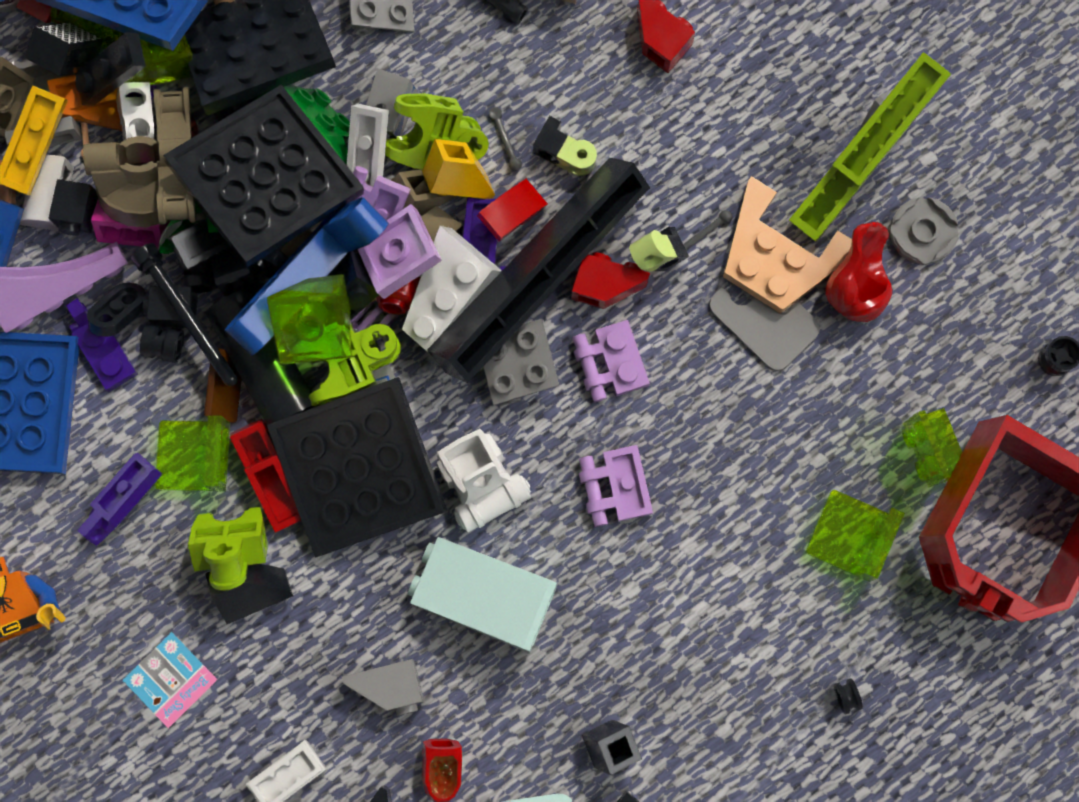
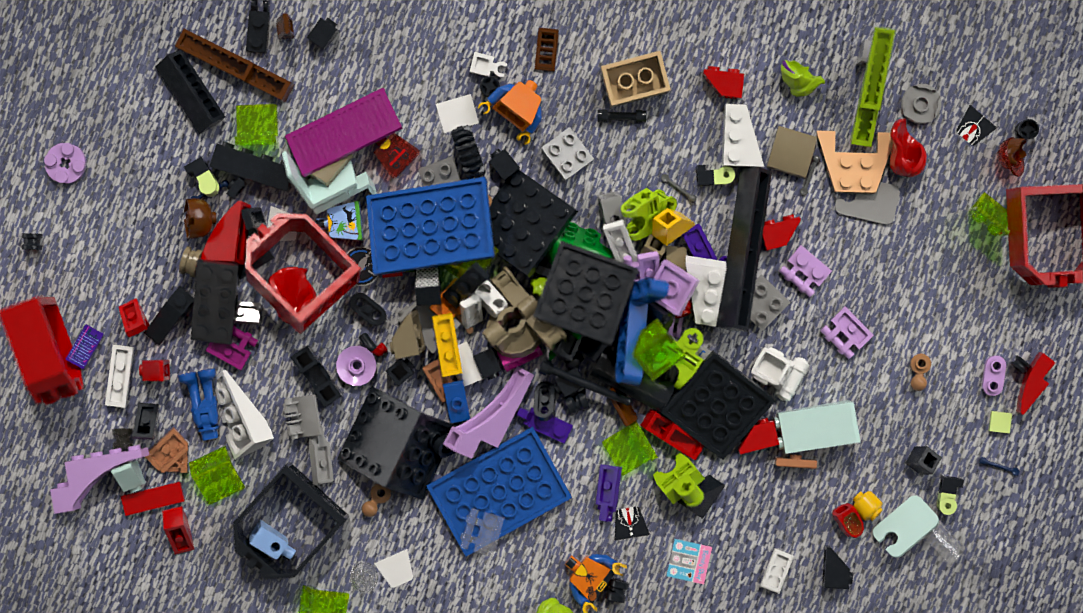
camera: 35 degrees left, 10 degrees up
light grey slope [342,659,424,716] -> none
red slope [477,178,548,242] -> none
yellowish green leg [629,227,689,271] -> none
clear neon green bracket [806,490,905,582] -> none
none -> white plate [460,293,483,329]
none -> black wheel [605,578,630,603]
none -> black sticker [614,507,650,541]
none -> white wedge [721,104,764,168]
none -> red slope [737,417,780,454]
none -> dark tan slope [766,126,817,179]
none -> nougat plate [774,454,817,469]
none -> lime hair [780,60,825,97]
none -> yellow head [853,491,883,521]
none -> medium nougat plate [910,354,931,391]
none -> black sticker [956,105,997,146]
none -> lavender plate [982,355,1006,396]
none -> yellowish green tile [988,411,1012,434]
none -> clear red piece [997,137,1027,177]
none -> red slope [1016,352,1056,415]

